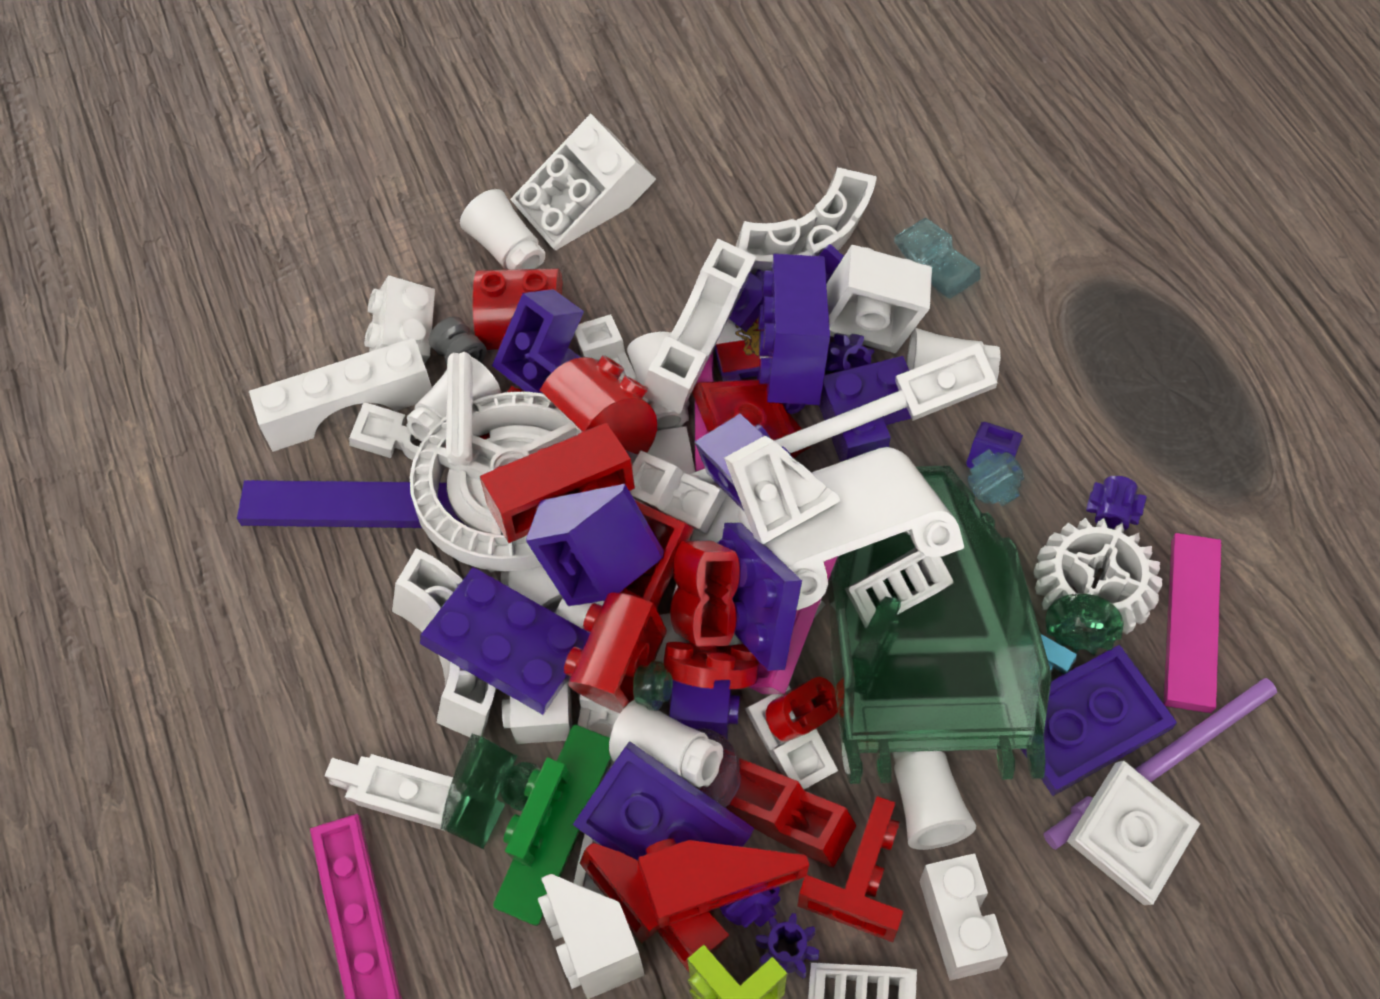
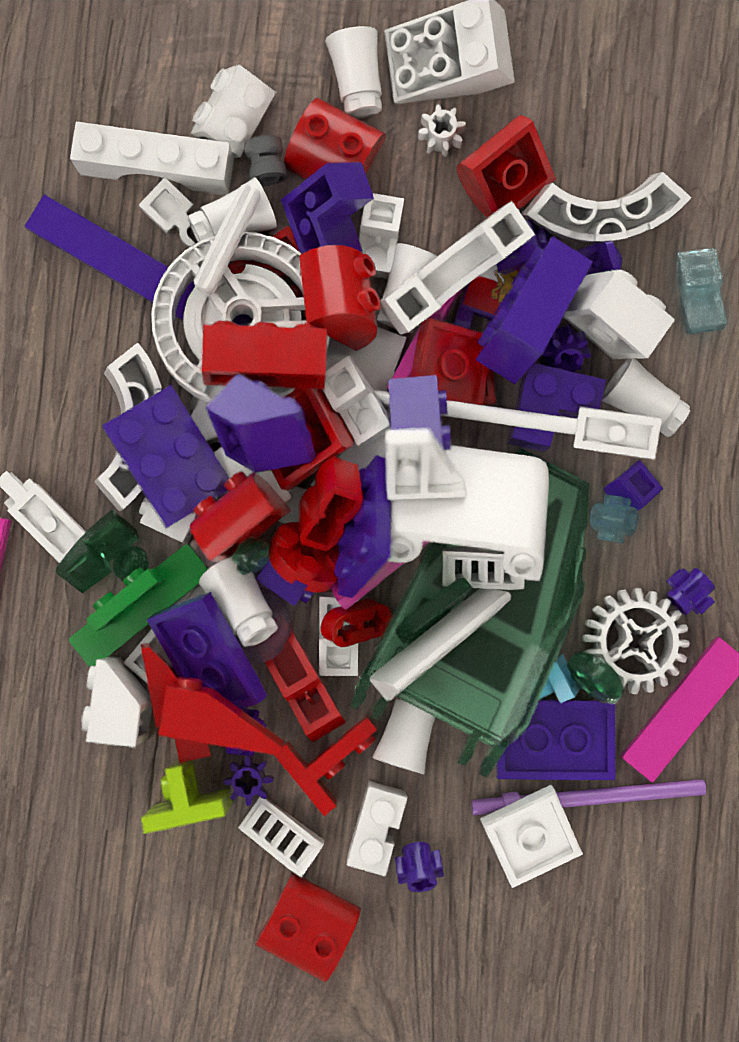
camera: 20 degrees right, 25 degrees up
none -> white slope [369,588,511,701]
none -> dark purple gear [394,842,444,892]
none -> white gear [418,105,466,157]
none -> red brick [456,115,556,218]

